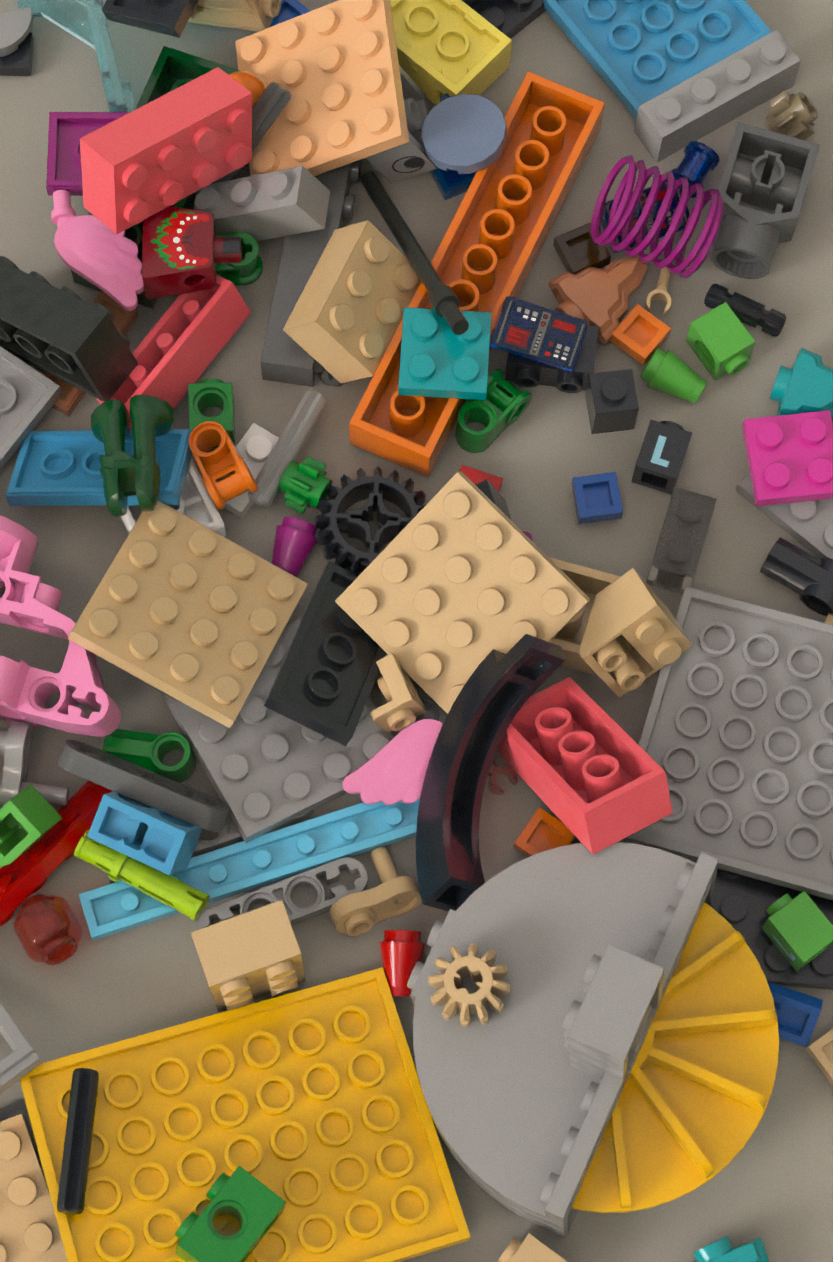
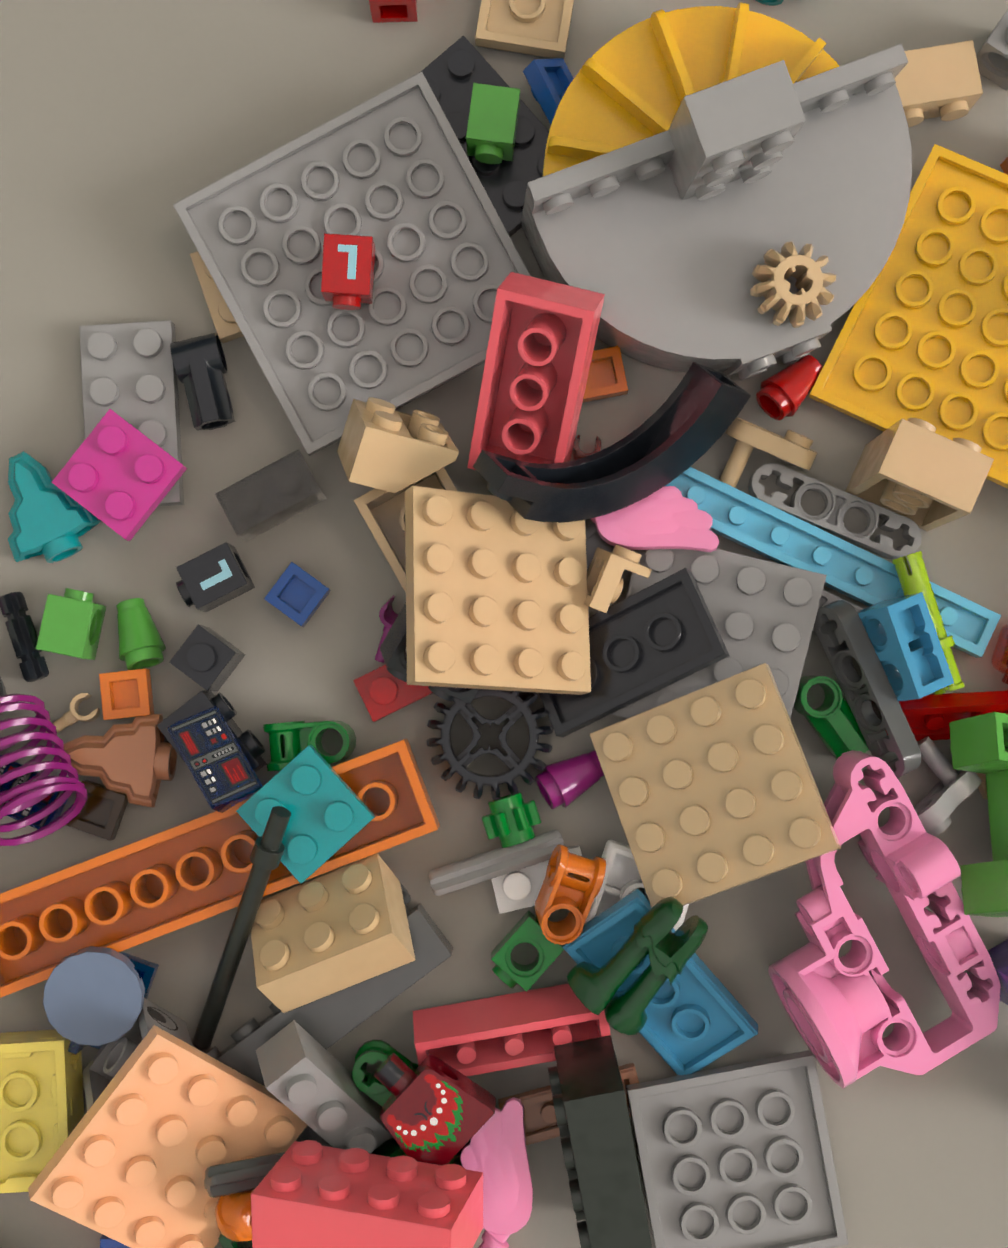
camera: 135 degrees left, 15 degrees up
none -> red brick [321,233,375,310]

